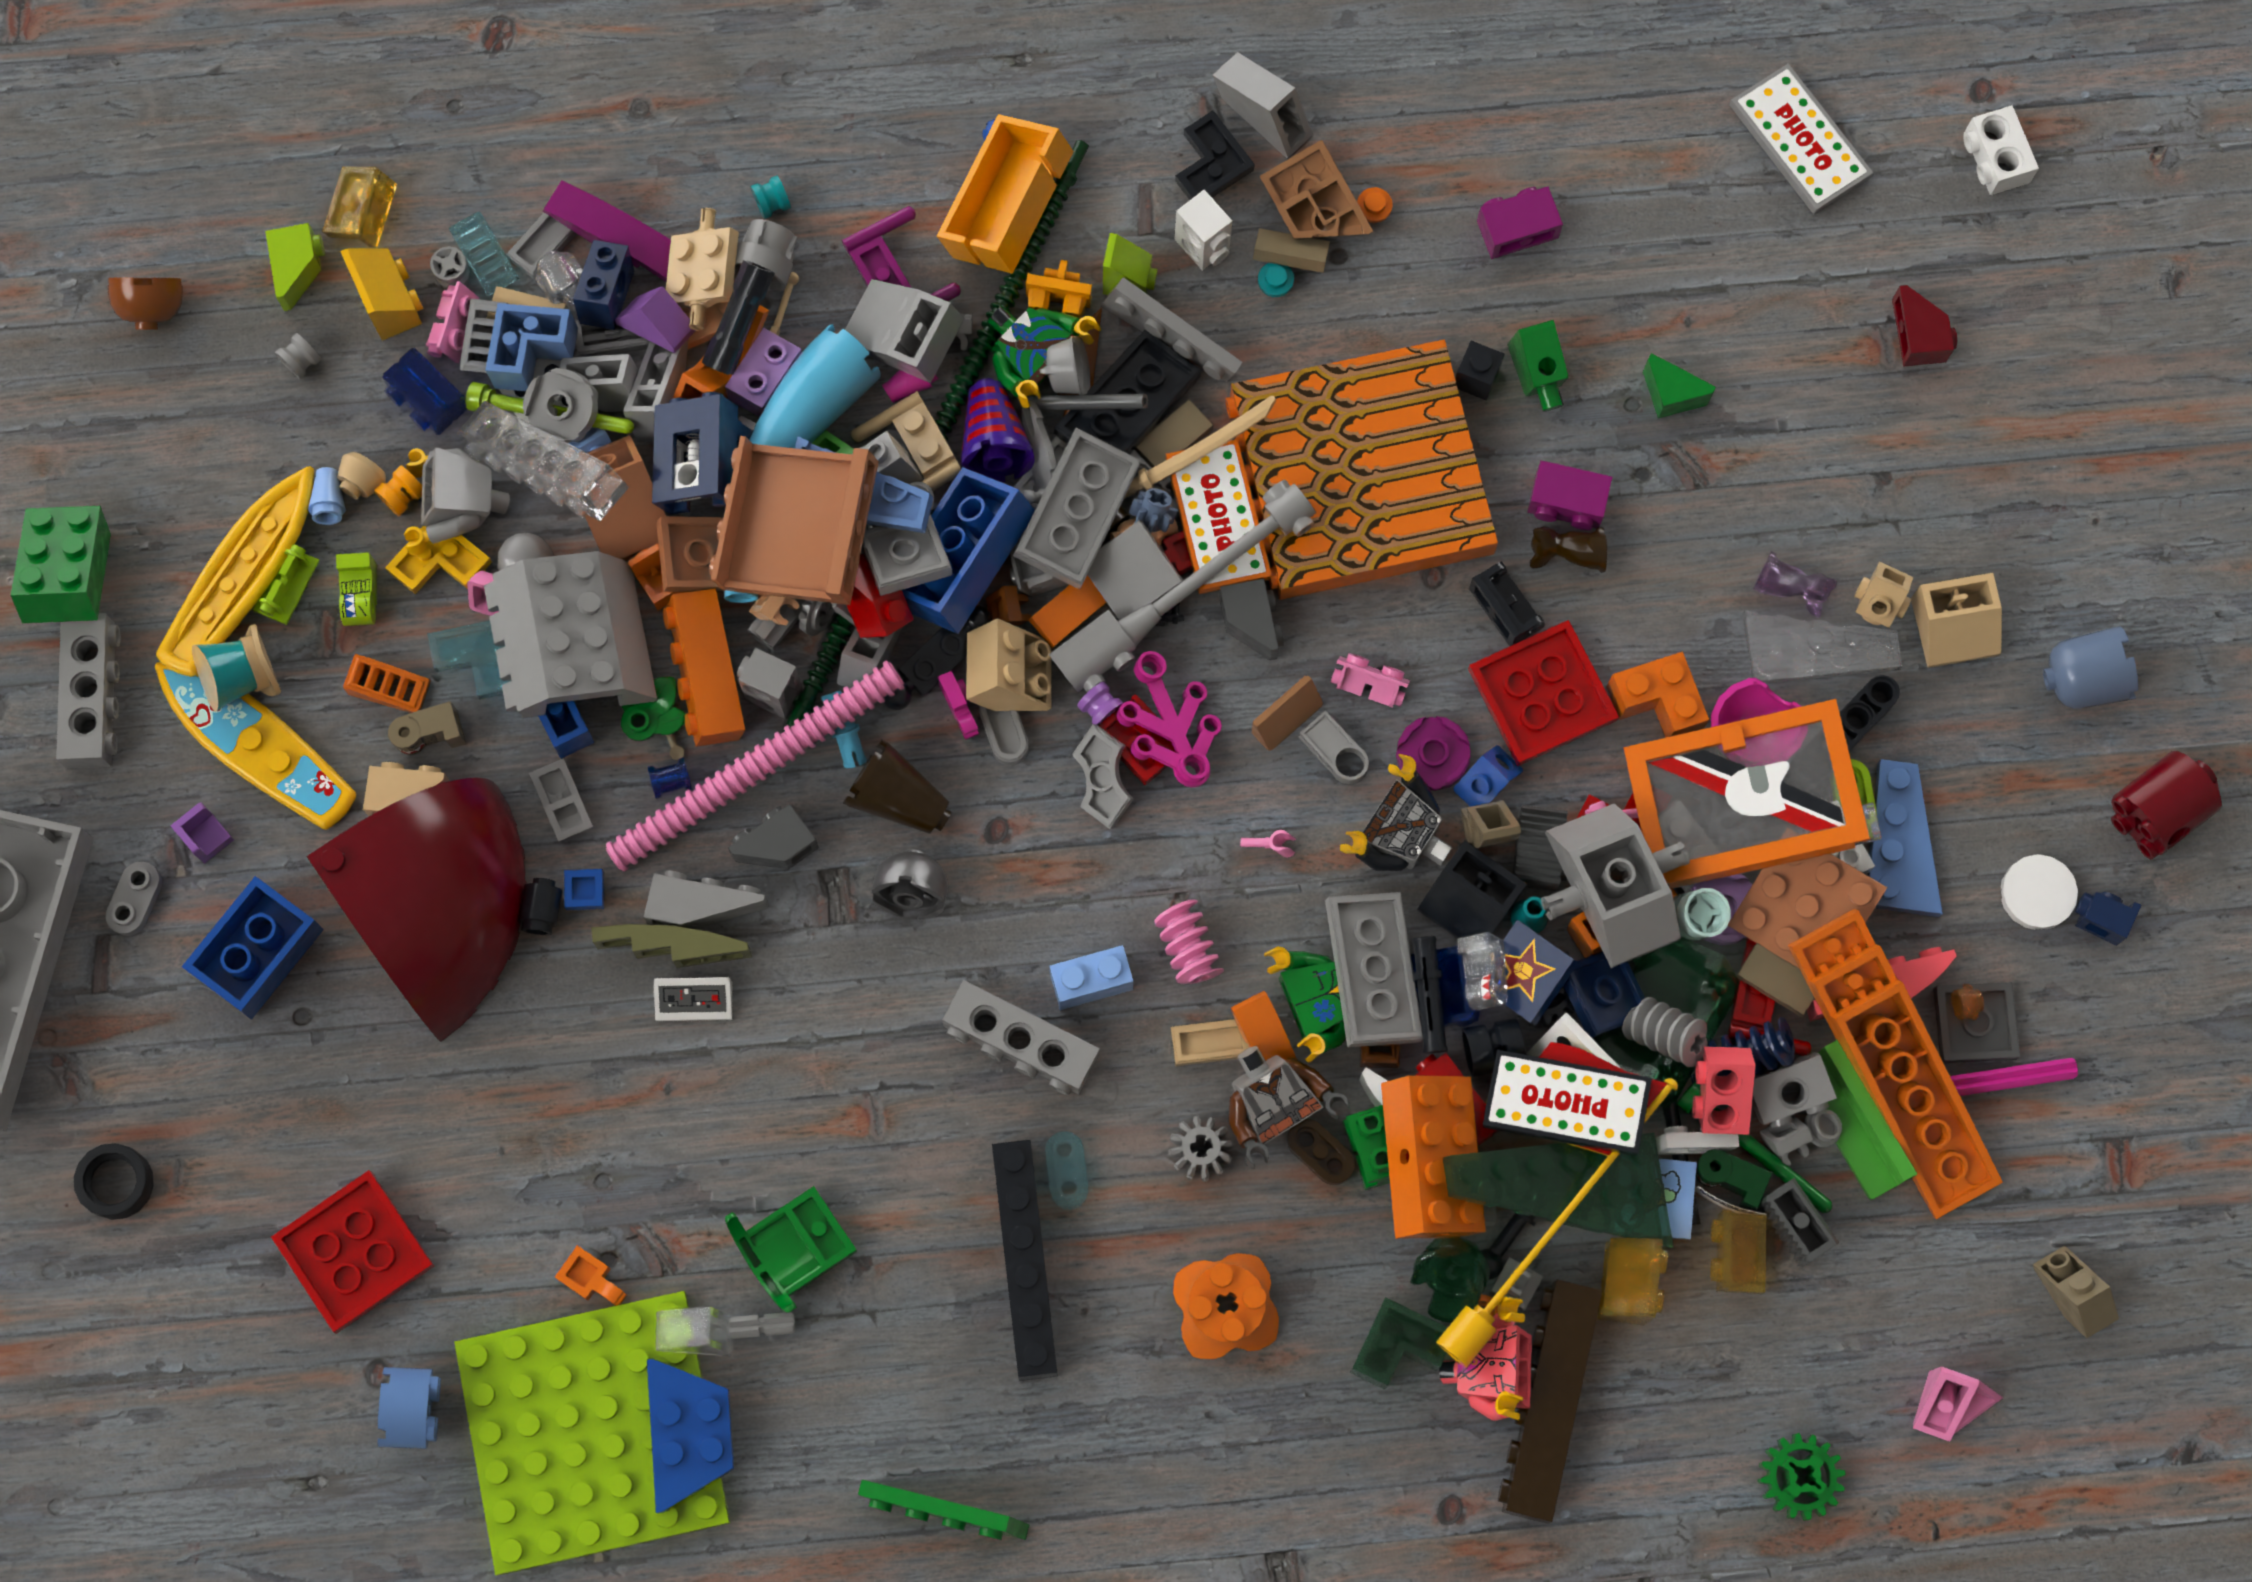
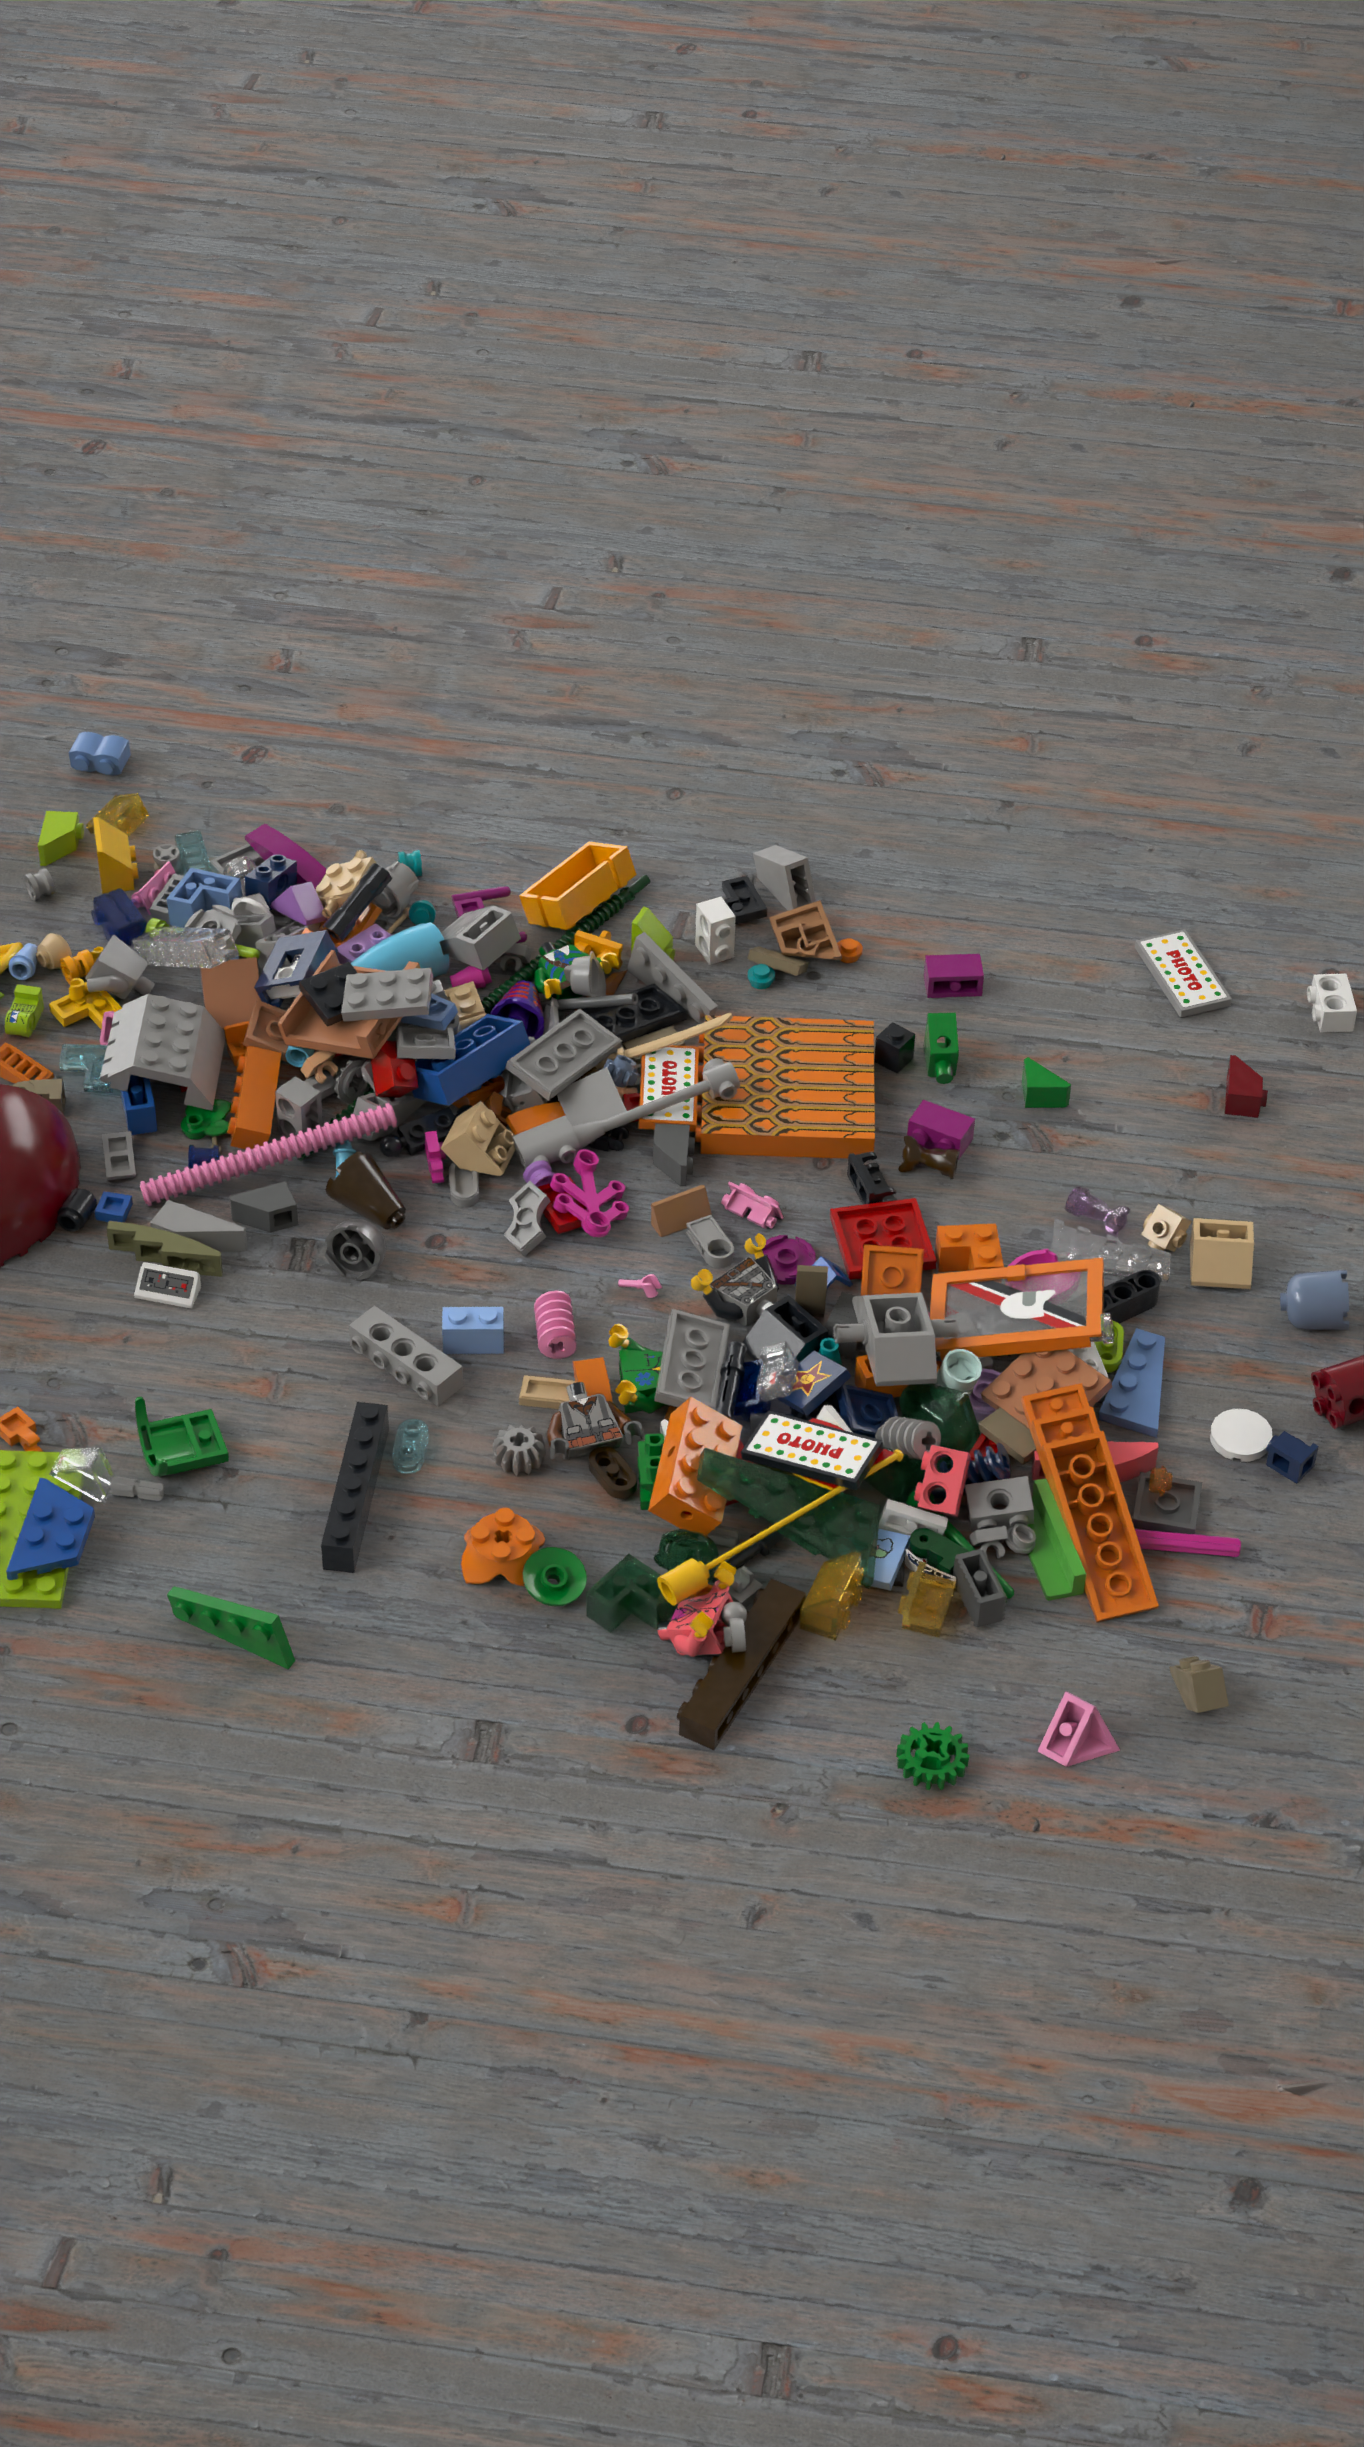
camera: 15 degrees right, 30 degrees down
none -> medium blue brick [69,732,131,775]
none -> white piece [231,893,271,915]
none -> black plate [299,962,357,1027]
none -> light grey plate [341,968,433,1022]
none -> teal plate [408,900,436,925]
none -> green dish [523,1547,587,1607]
none -> light grey plate [721,1602,747,1653]
none -> orange plate [860,1245,924,1296]

